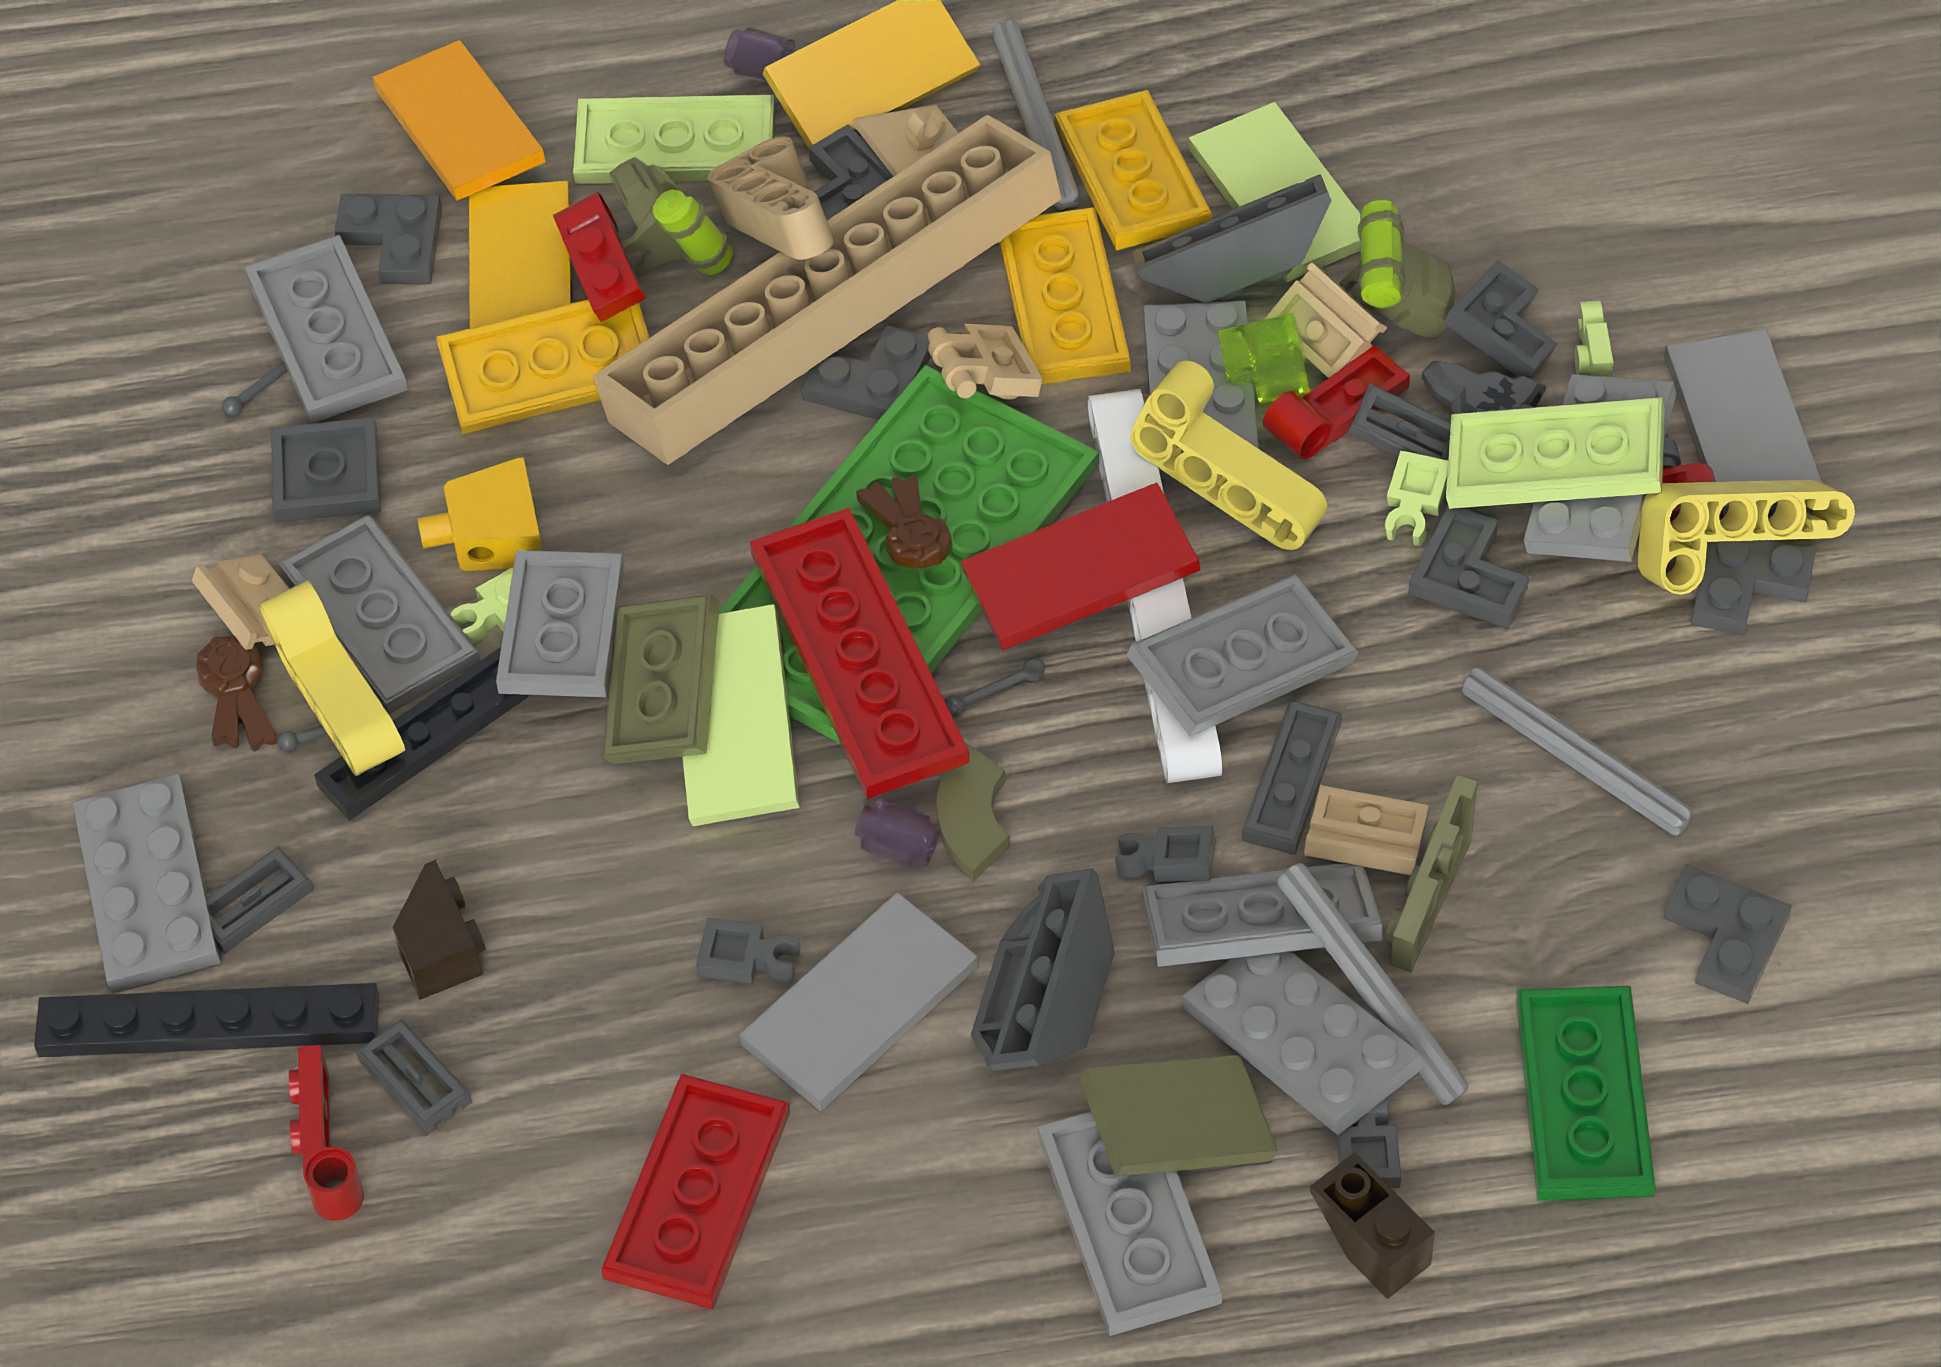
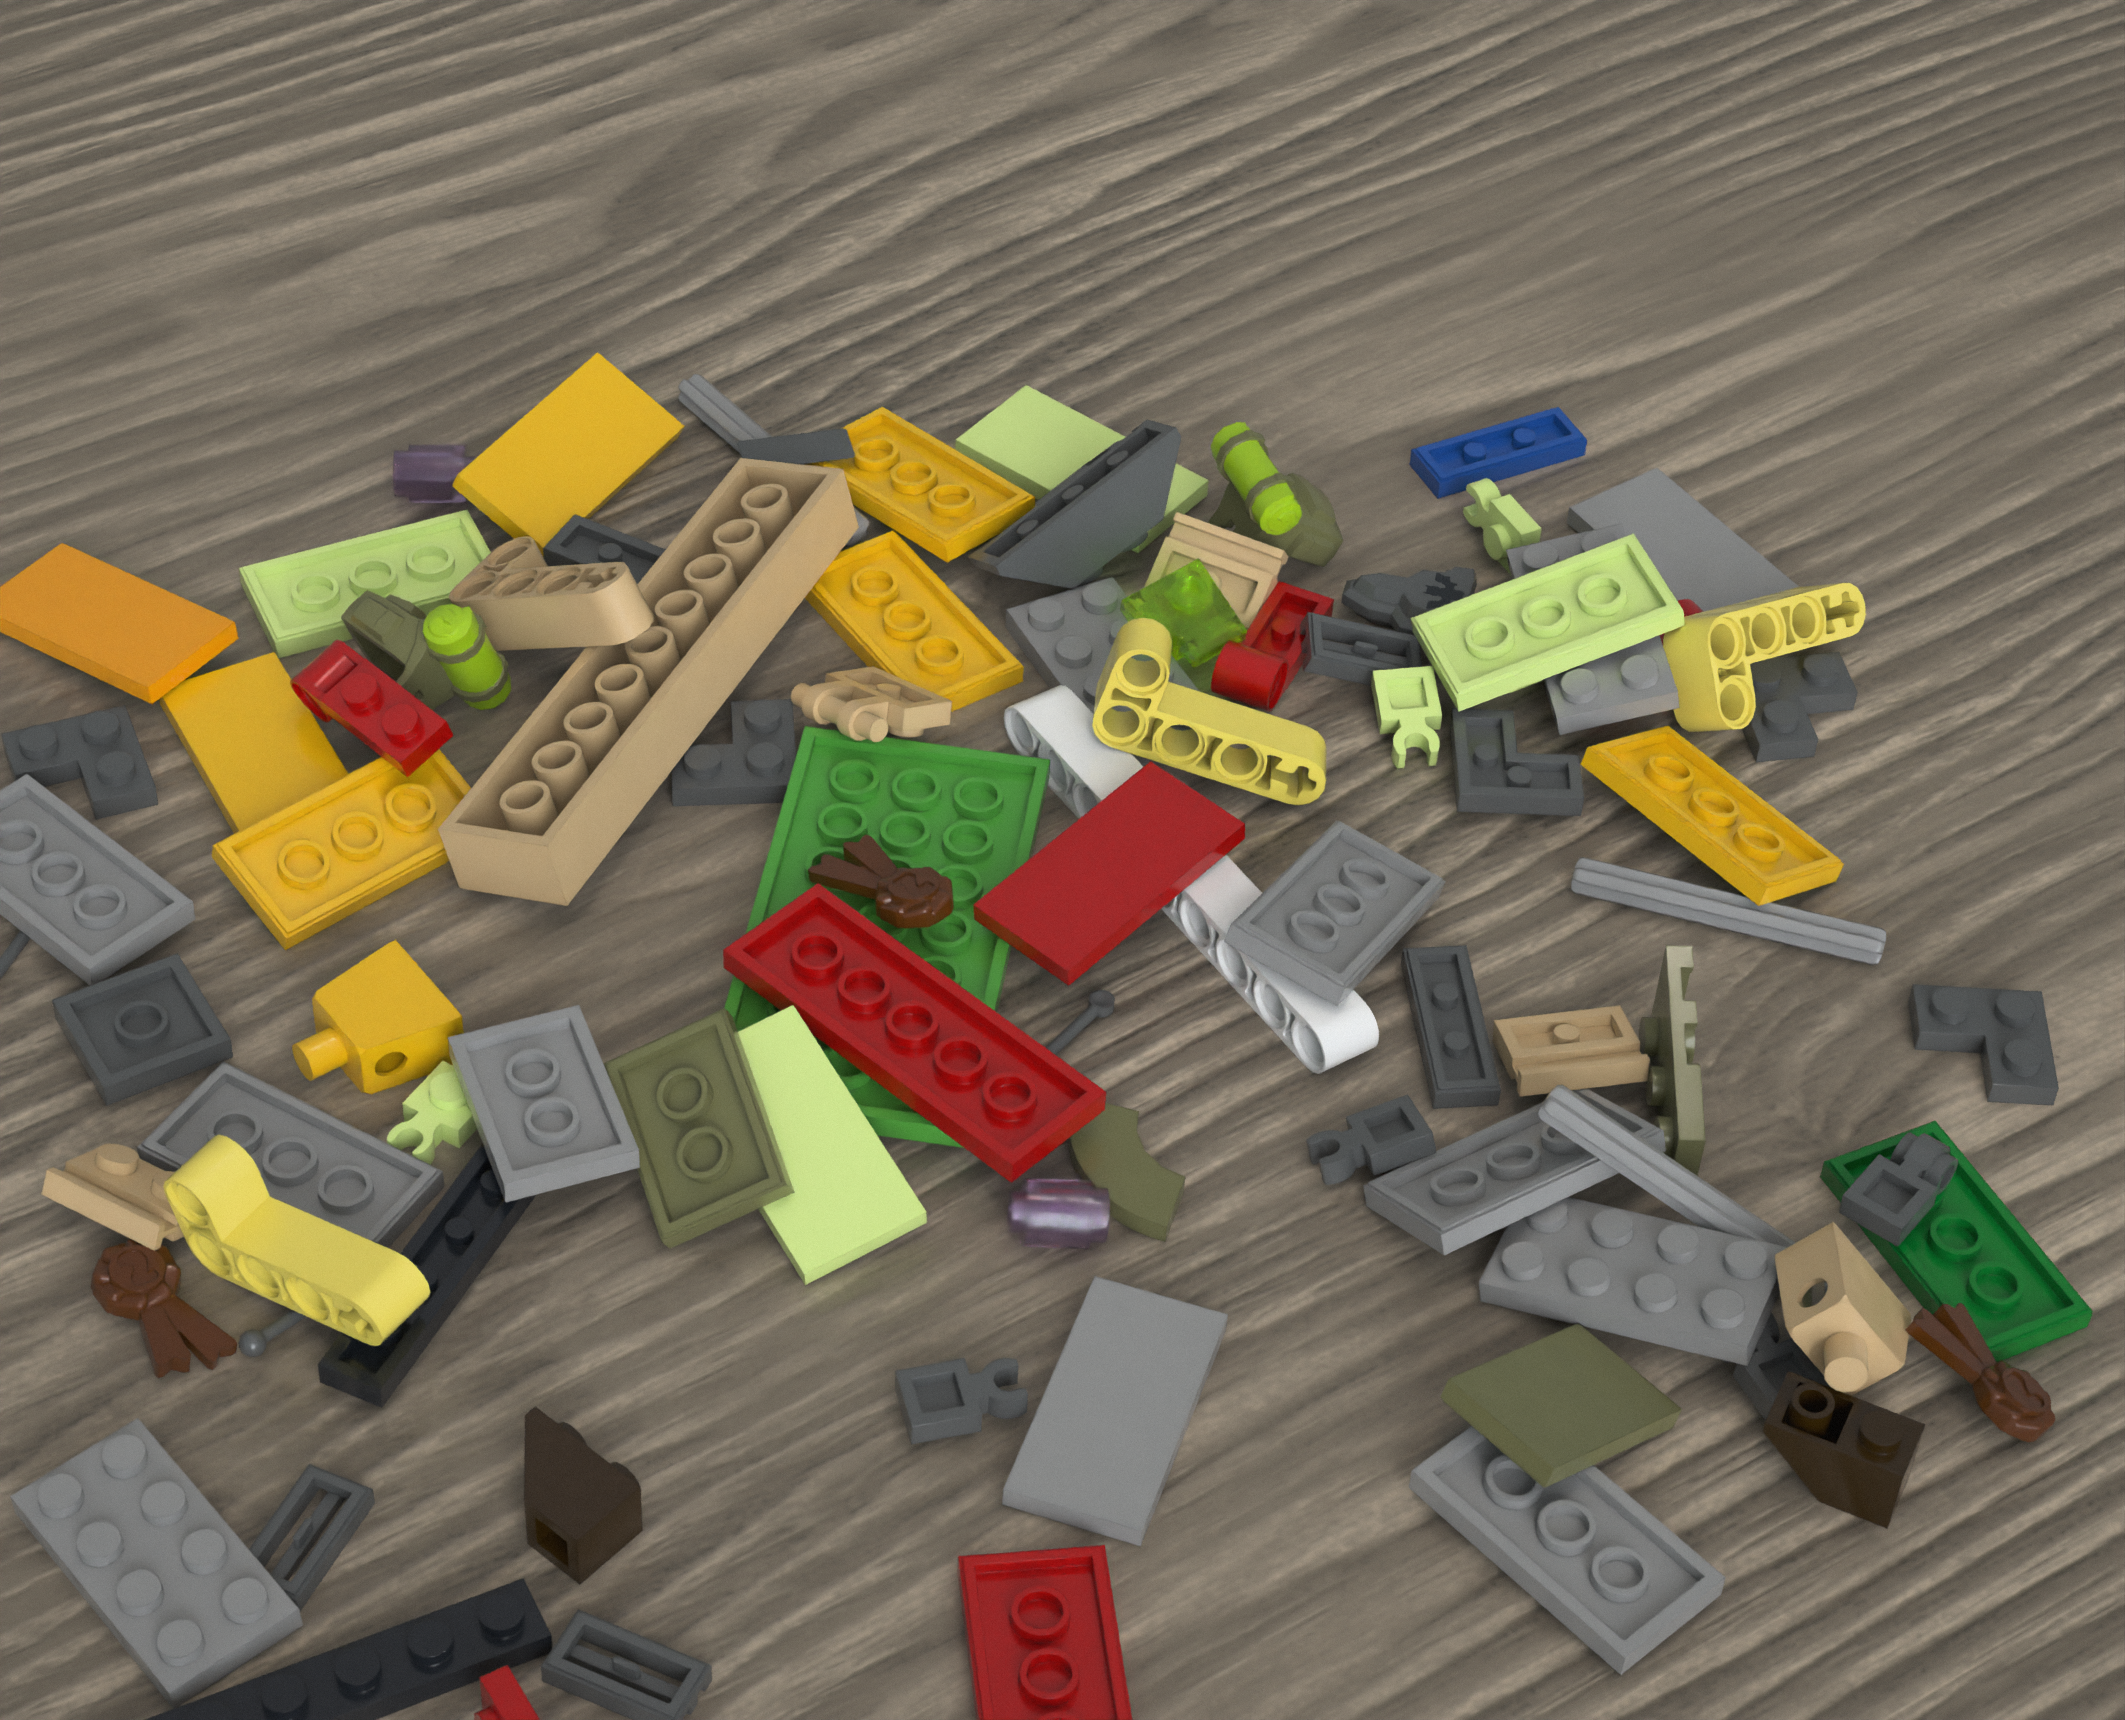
camera: 30 degrees left, 10 degrees down
tan piece [853,105,958,177] -> none
dark grey wedge [971,868,1115,1071] -> none
dark grey plate [1443,260,1558,378] -> none
none -> dark grey sticker [737,428,855,464]
none -> blue tile [1409,407,1587,499]
none -> yellow tile [1580,725,1844,906]
none -> tan torso [1775,1222,1911,1396]
none -> dark grey plate [1839,1132,1958,1247]
none -> reddish brown piece [1905,1303,2056,1443]

